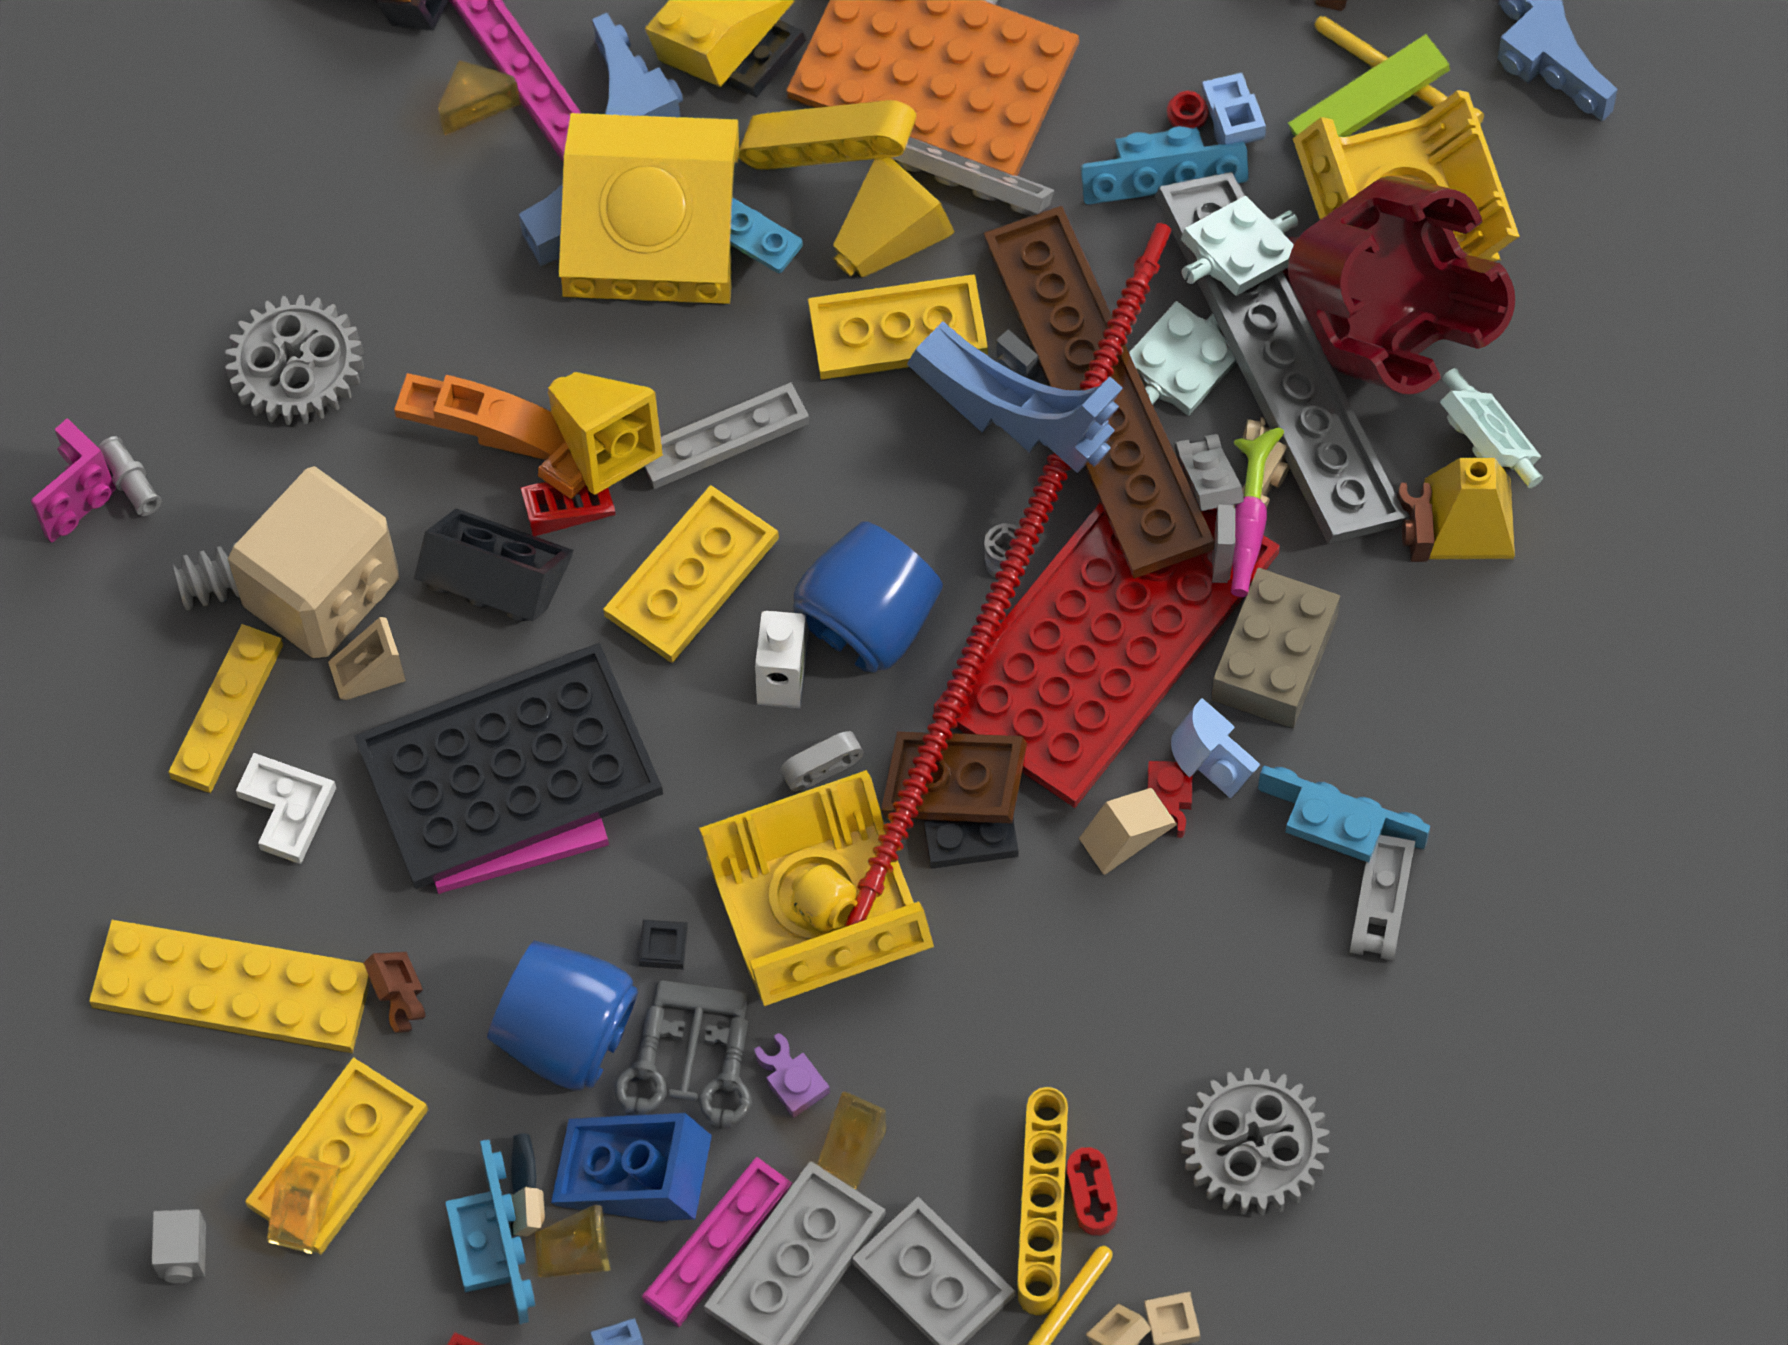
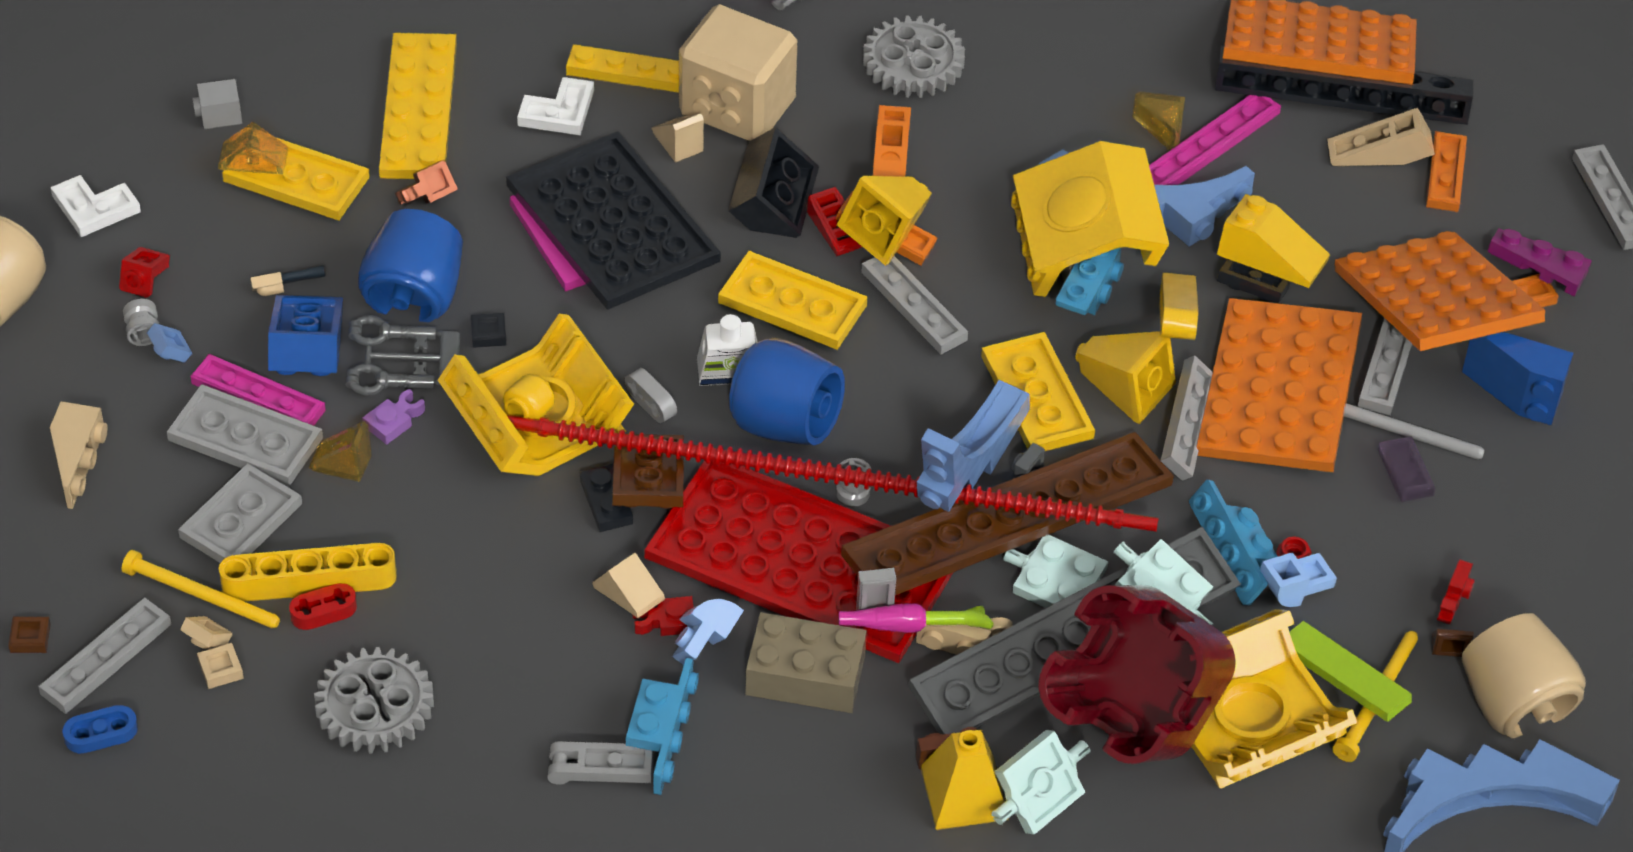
camera: 75 degrees right, 15 degrees down
dark azure bracket [445,1139,535,1324] -> none
clear yellow slope [535,1205,610,1278] -> none
light grey plate [1175,434,1244,511] -> none

